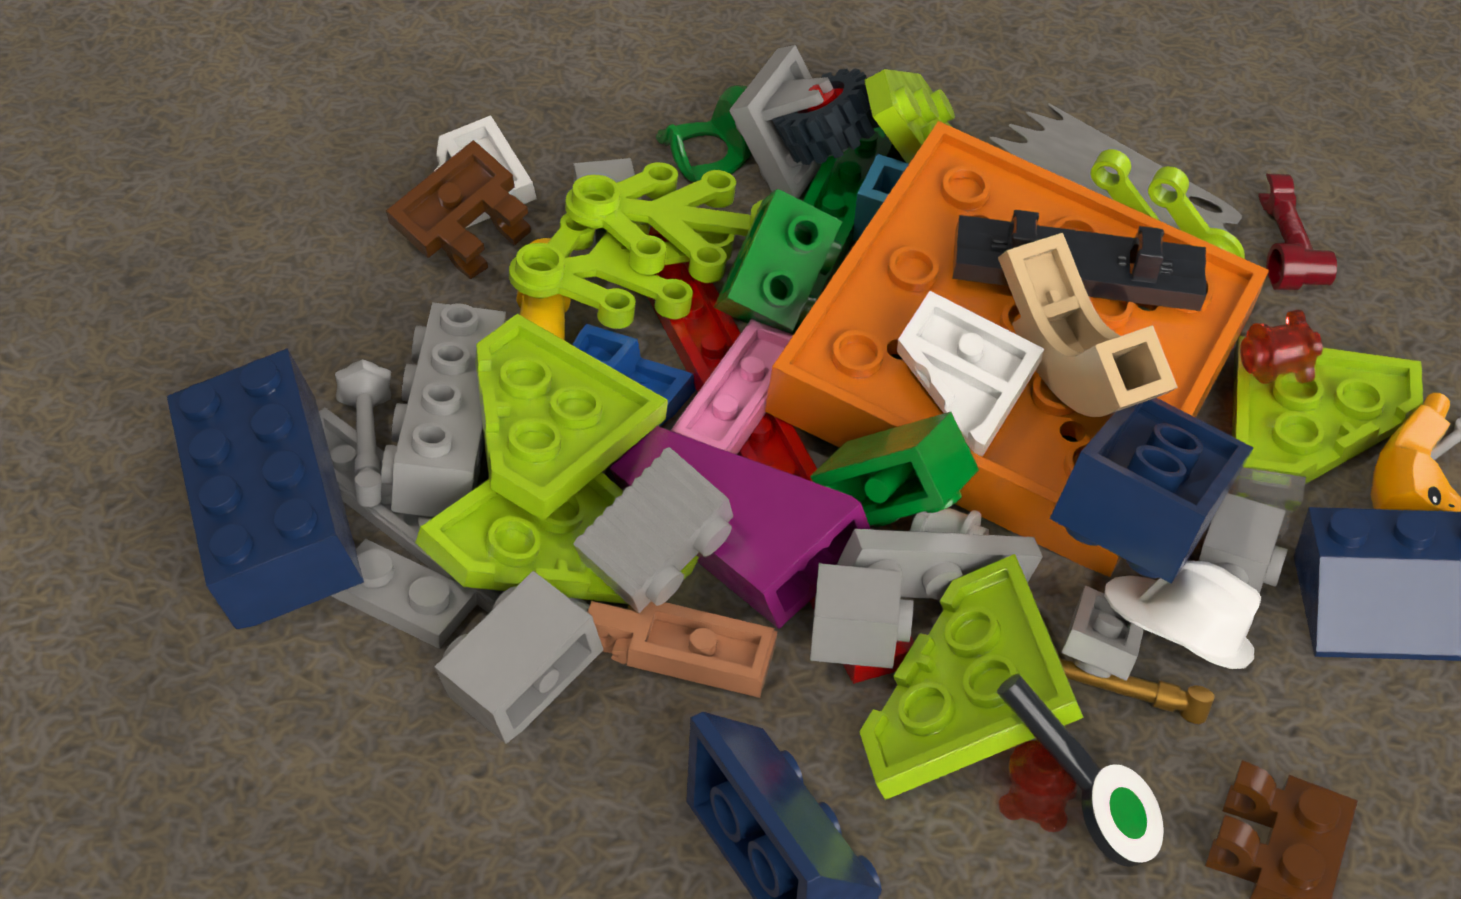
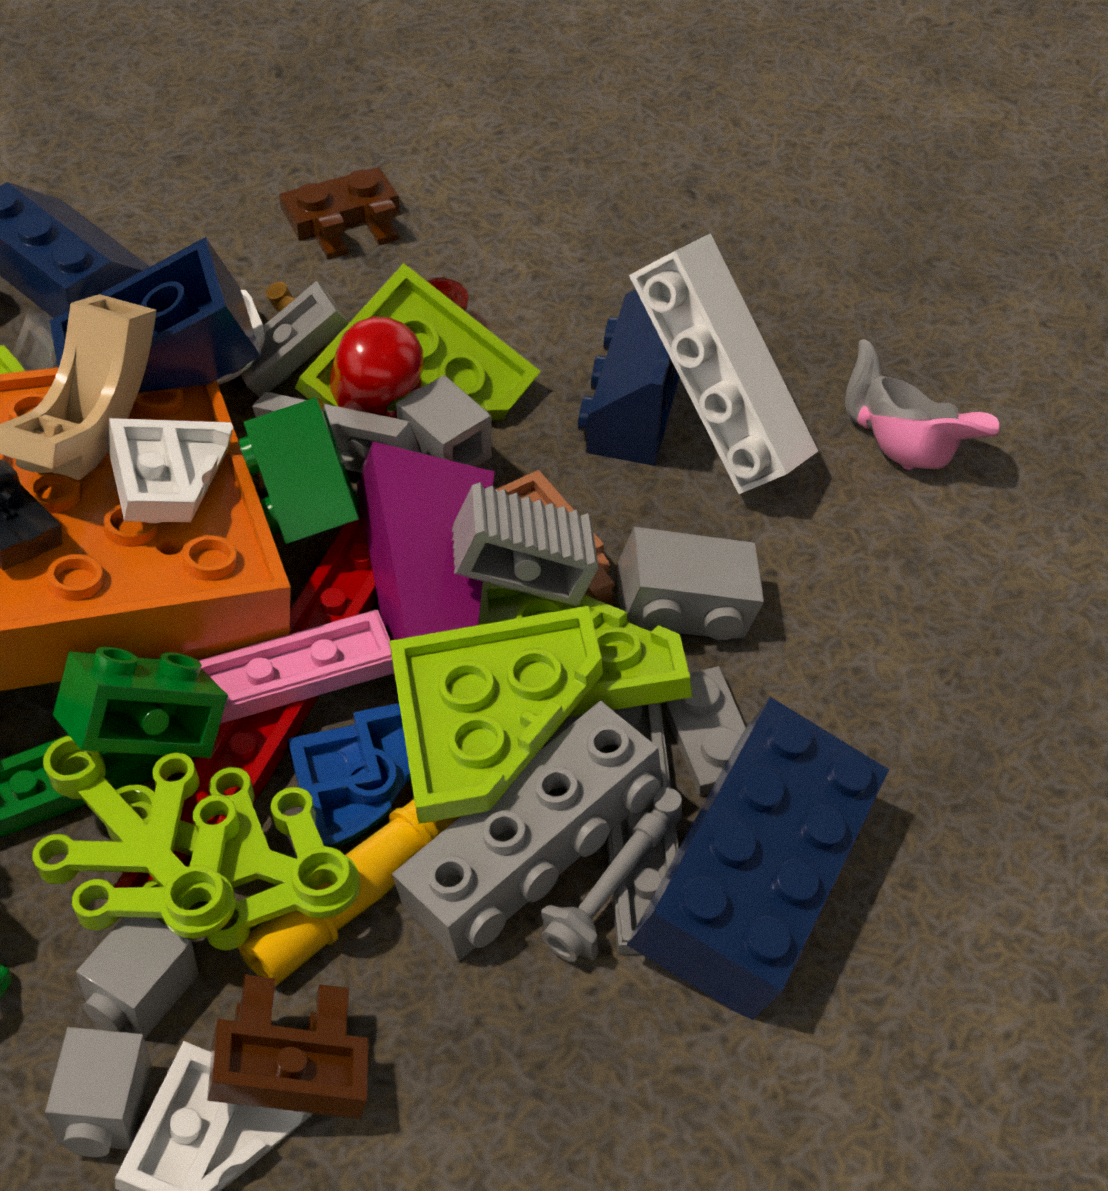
camera: 135 degrees left, 5 degrees up
piece [997,674,1164,867] -> none
none -> light grey brick [45,1027,152,1157]
none -> red helmet [330,316,424,418]
none -> white brick [629,233,818,494]

